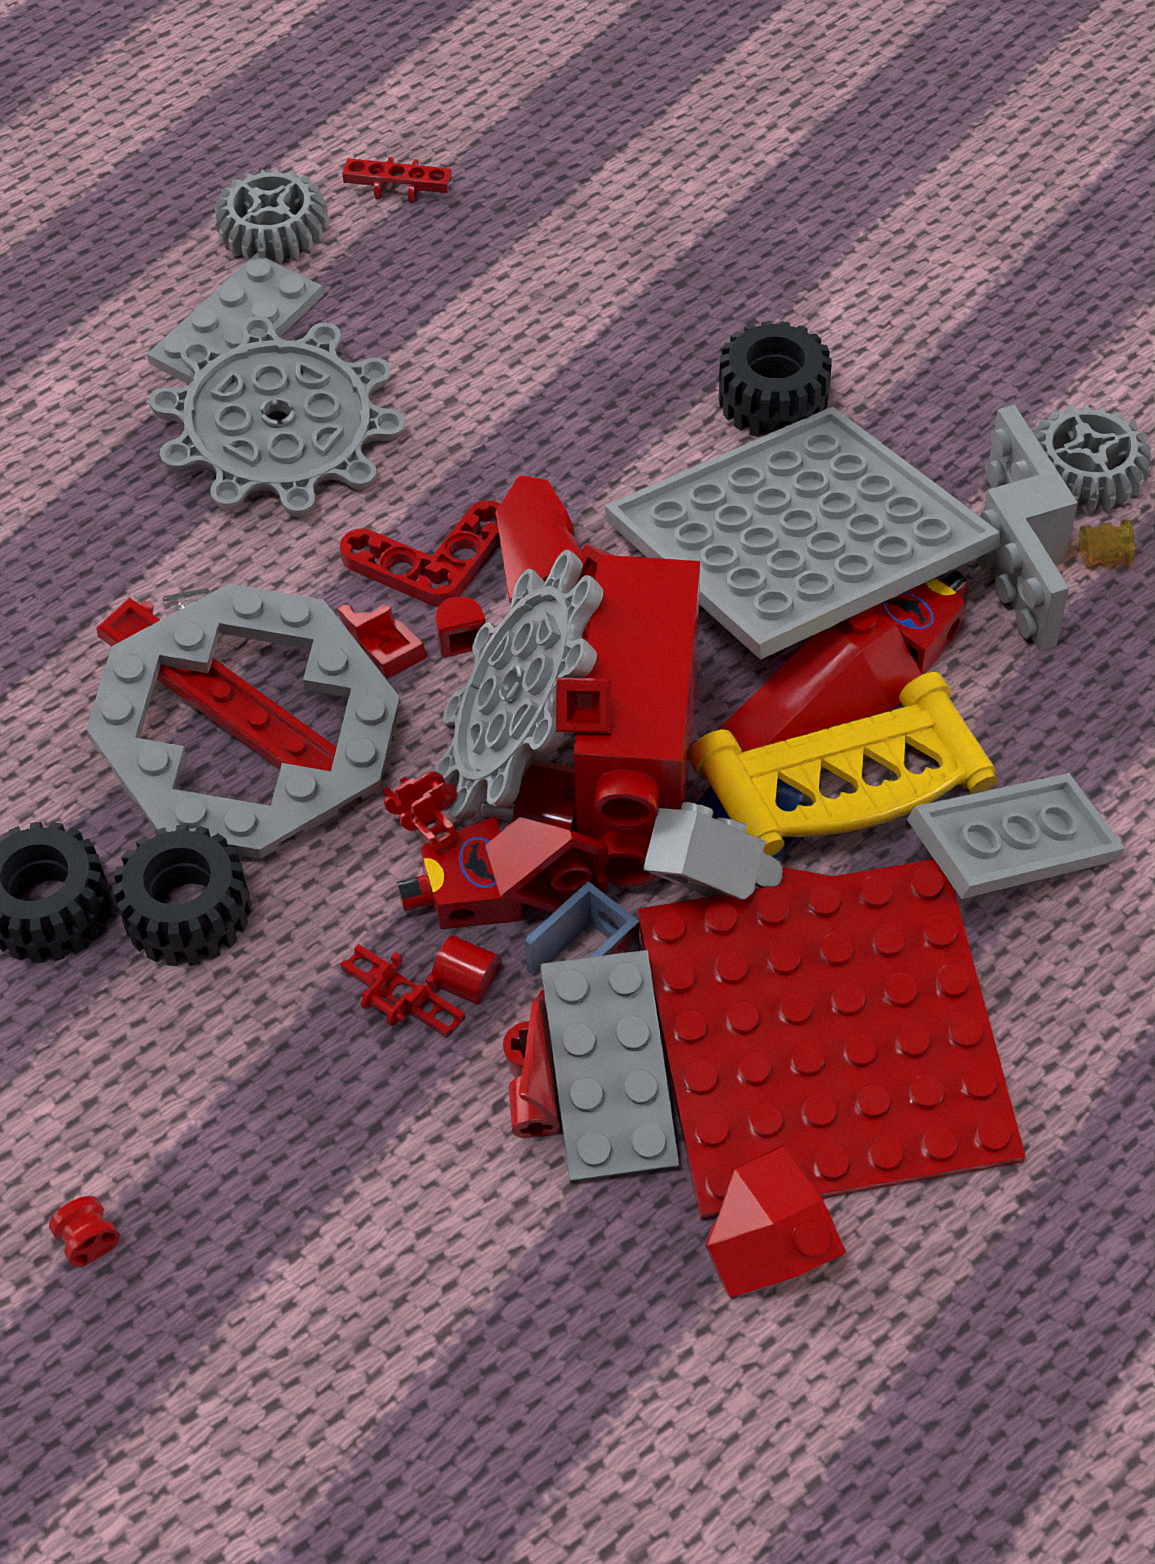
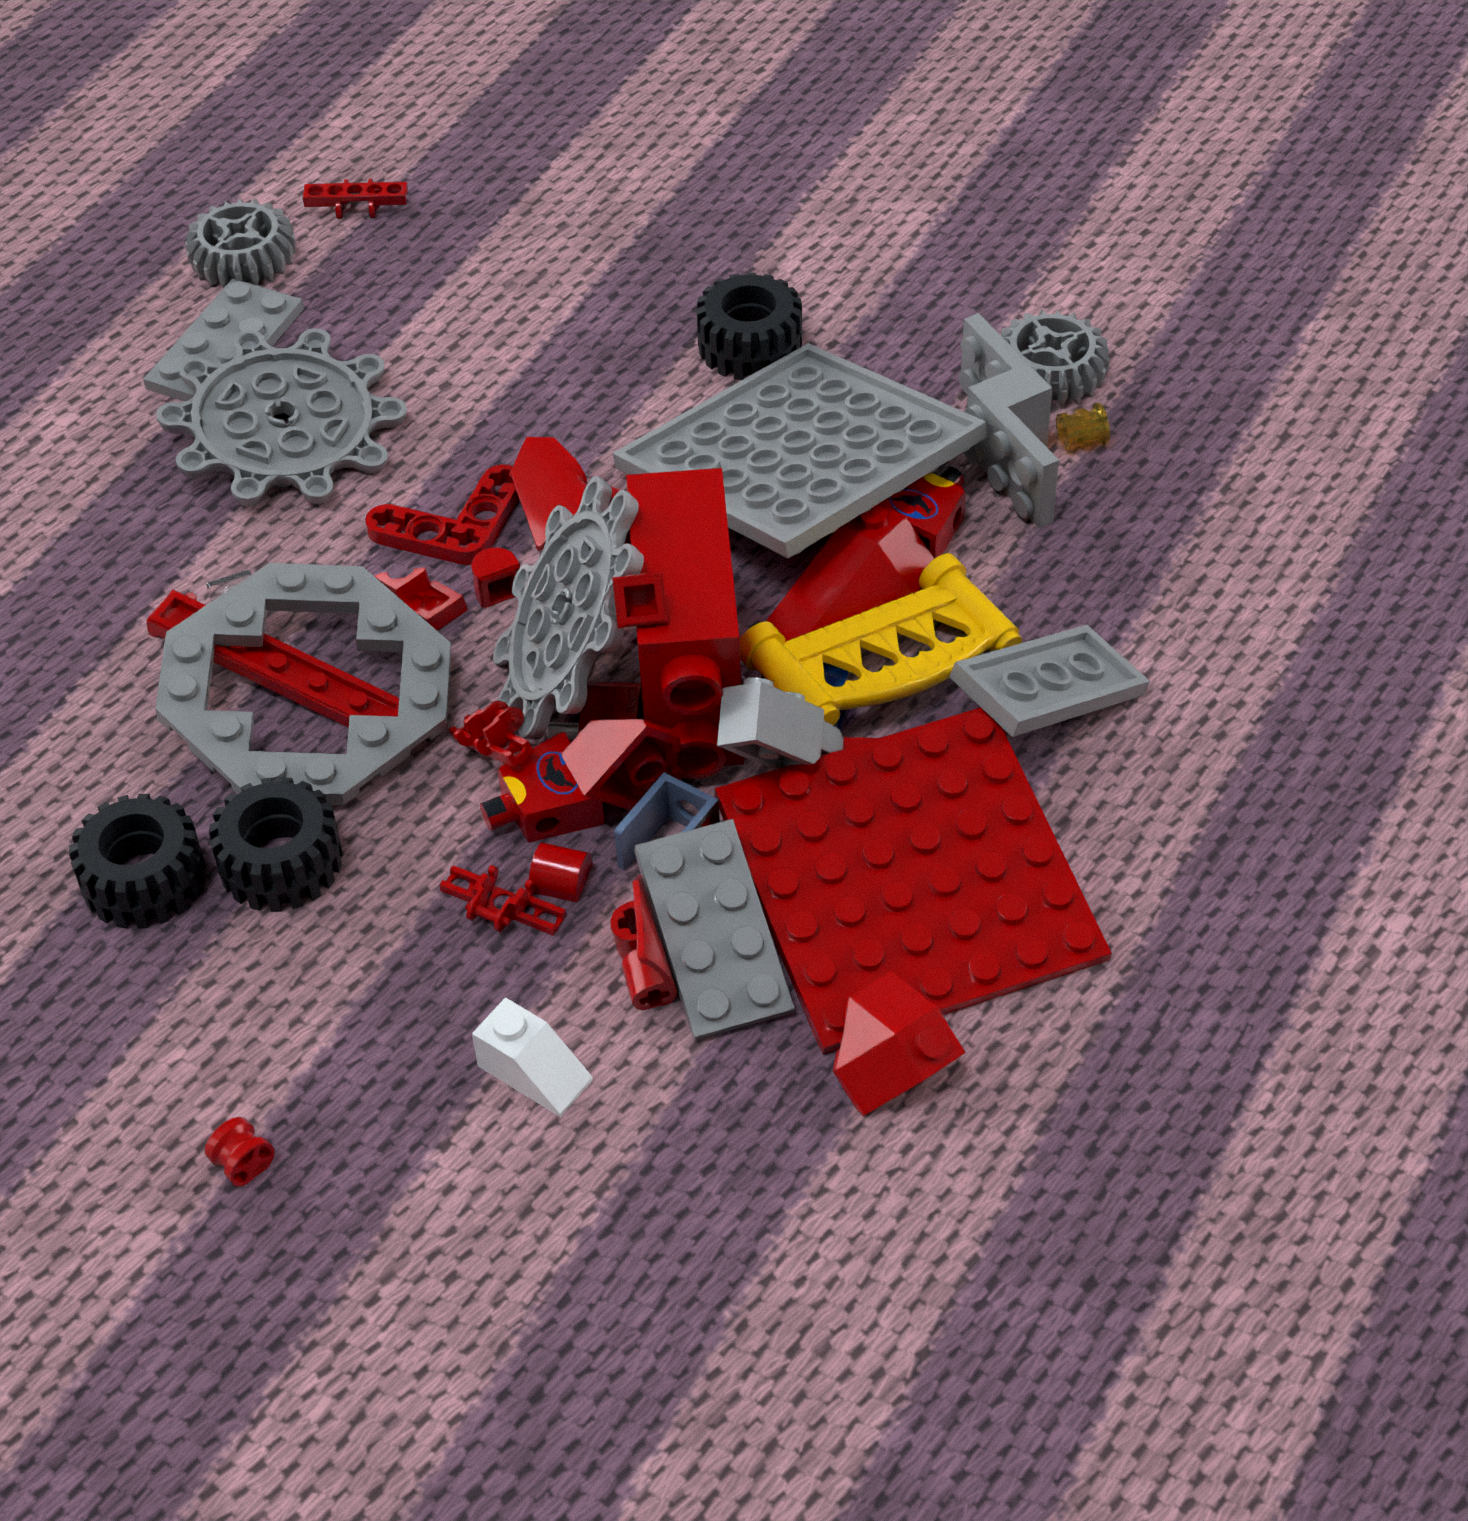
camera: 10 degrees left, 5 degrees down
none -> white slope [472,997,593,1117]

